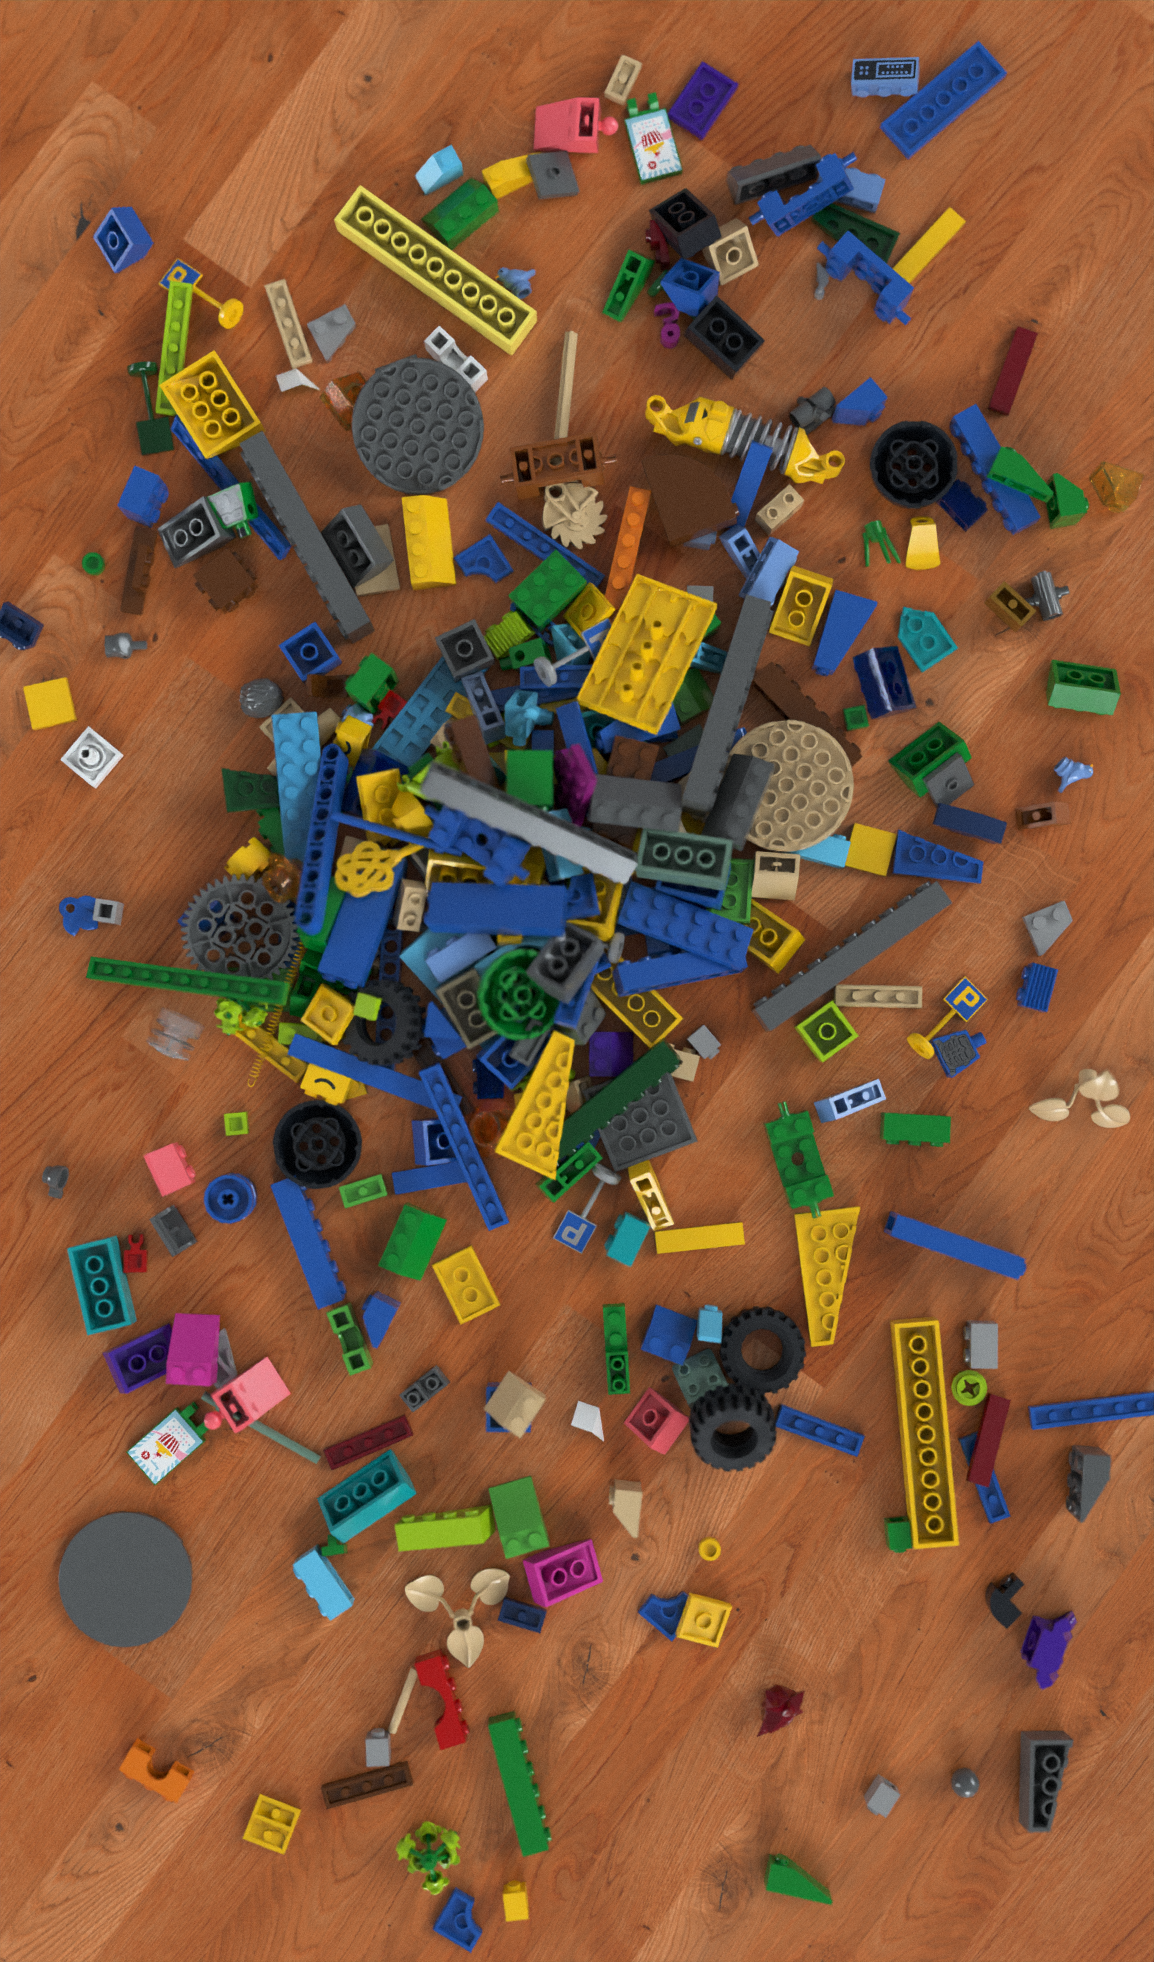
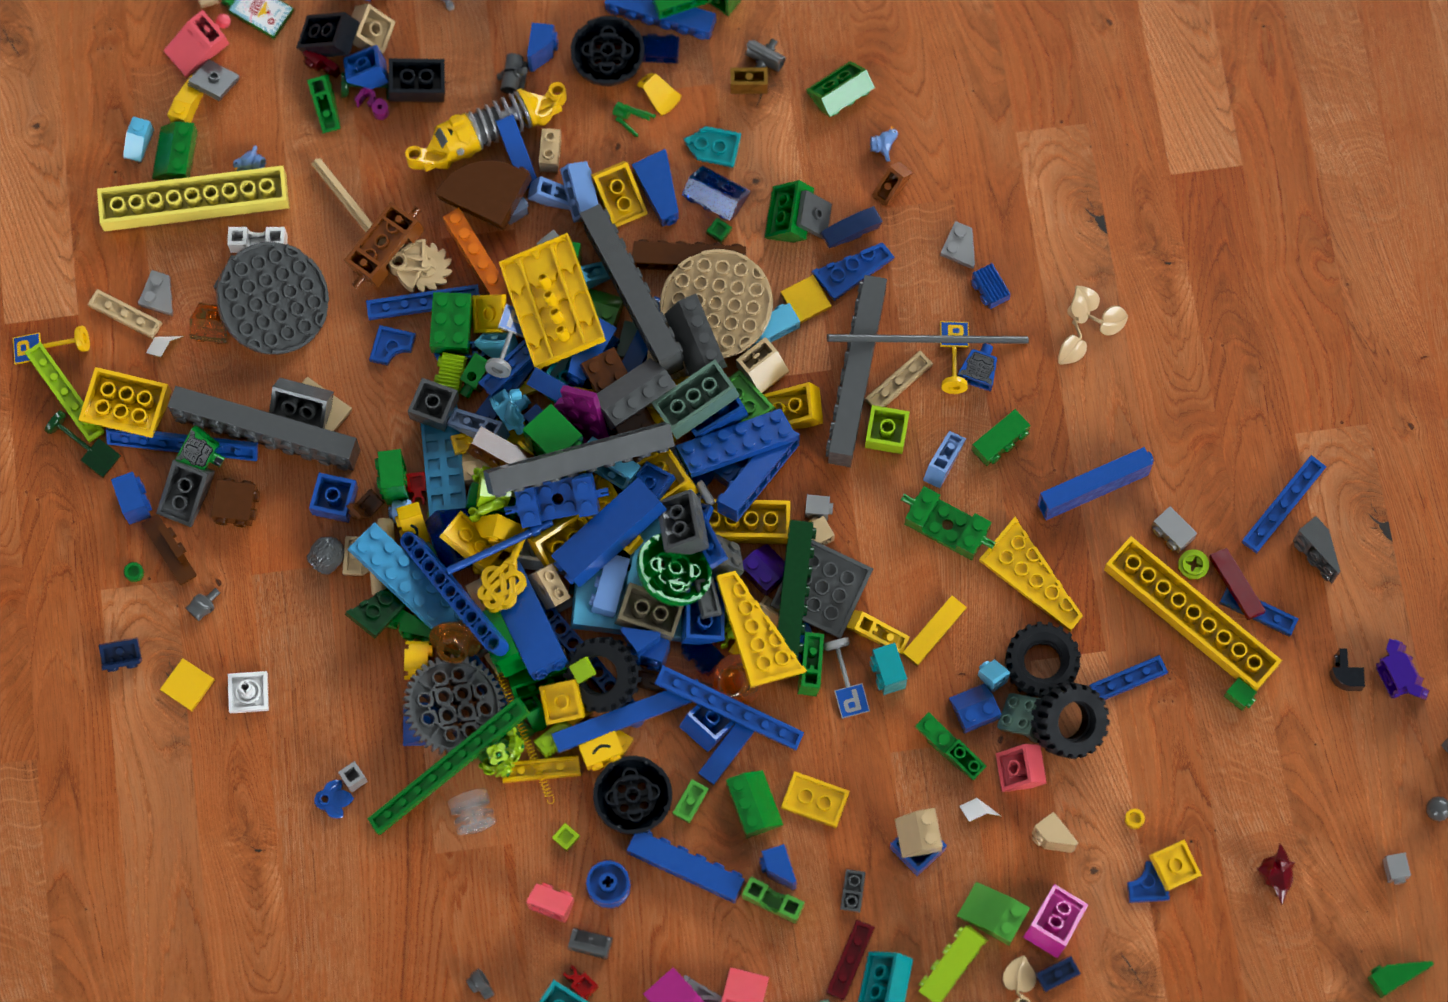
camera: 45 degrees left, 15 degrees down
yellow slope [402,495,456,590] -> none
none -> dark grey piece [827,334,1029,344]

